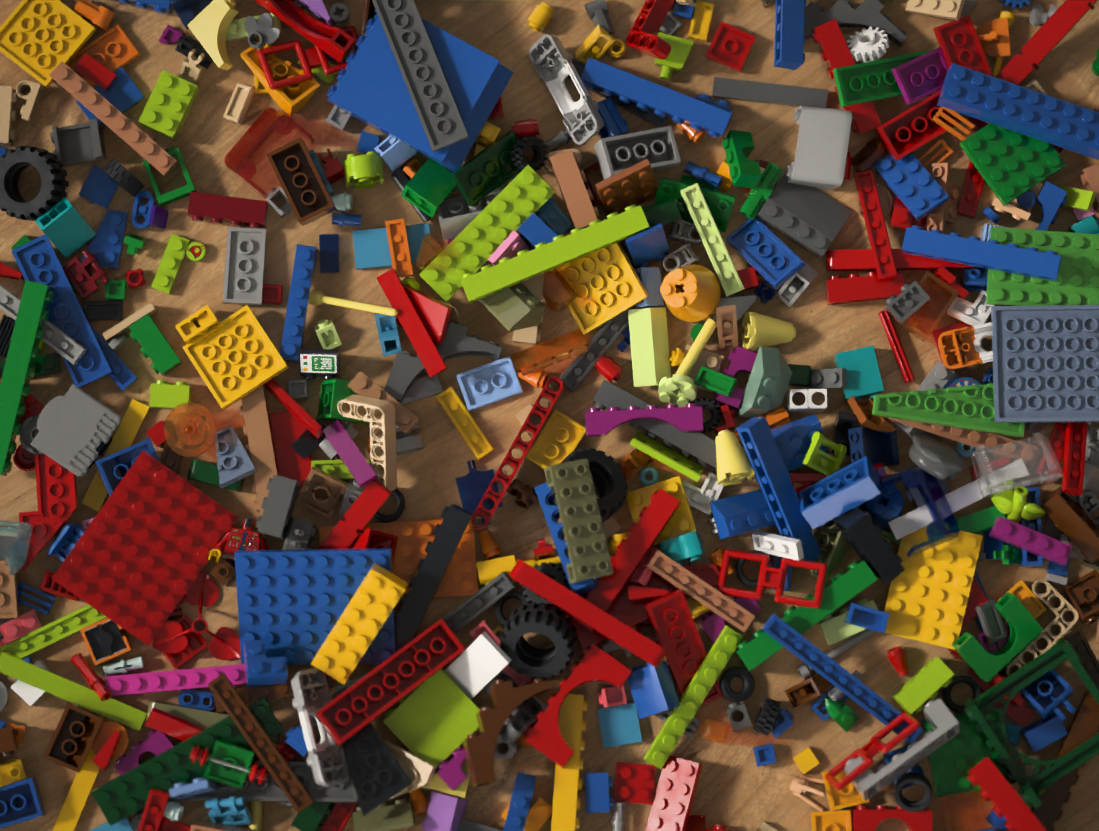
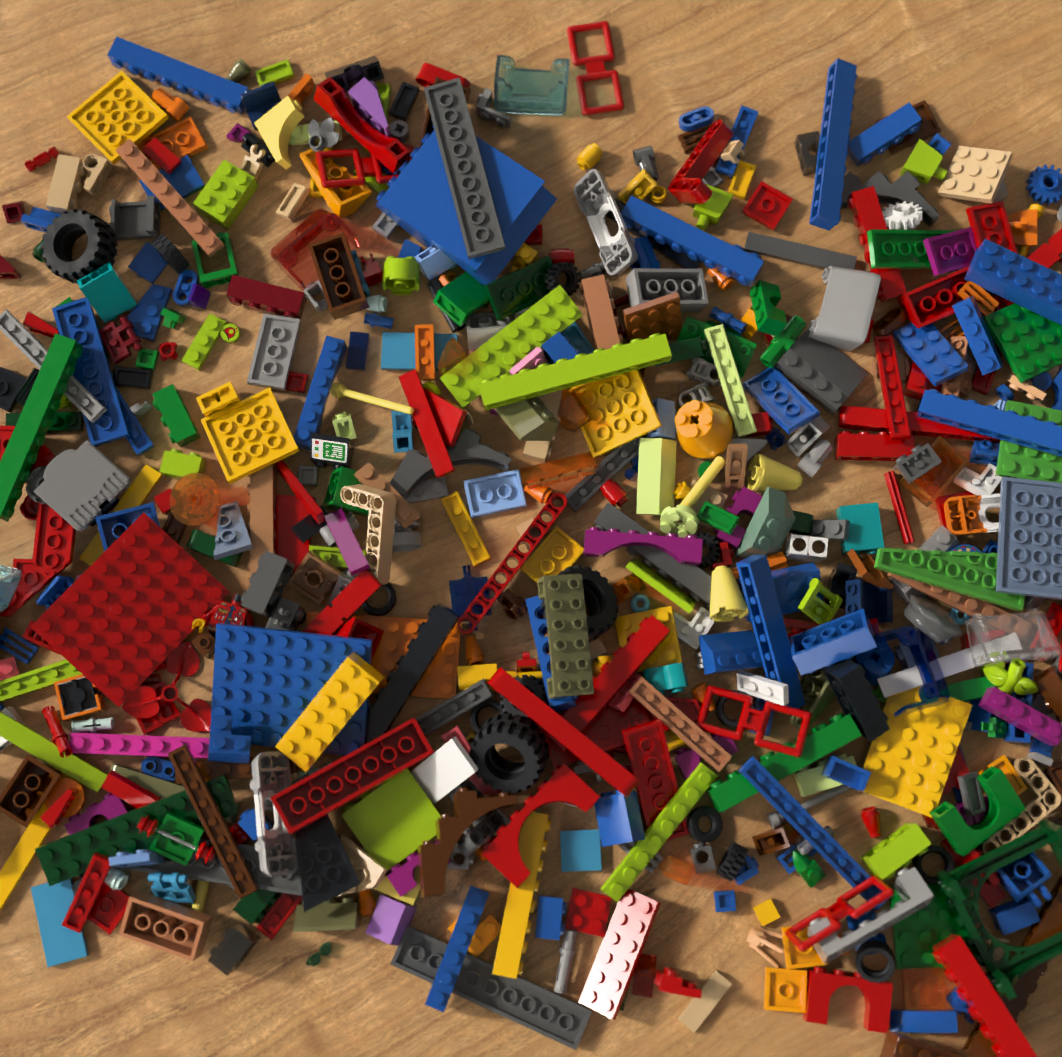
camera: 10 degrees right, 5 degrees down
tan tile [102,303,157,342] -> none
coral bracket [597,685,627,708] -> none
blue slope [624,223,669,269] -> none
red slope [627,585,668,603] -> none
red tile [932,266,969,299] -> none
dark azure tile [1005,721,1022,745] -> none
none -> light grey piece [797,438,833,478]
none -> blue brick [952,296,1004,375]

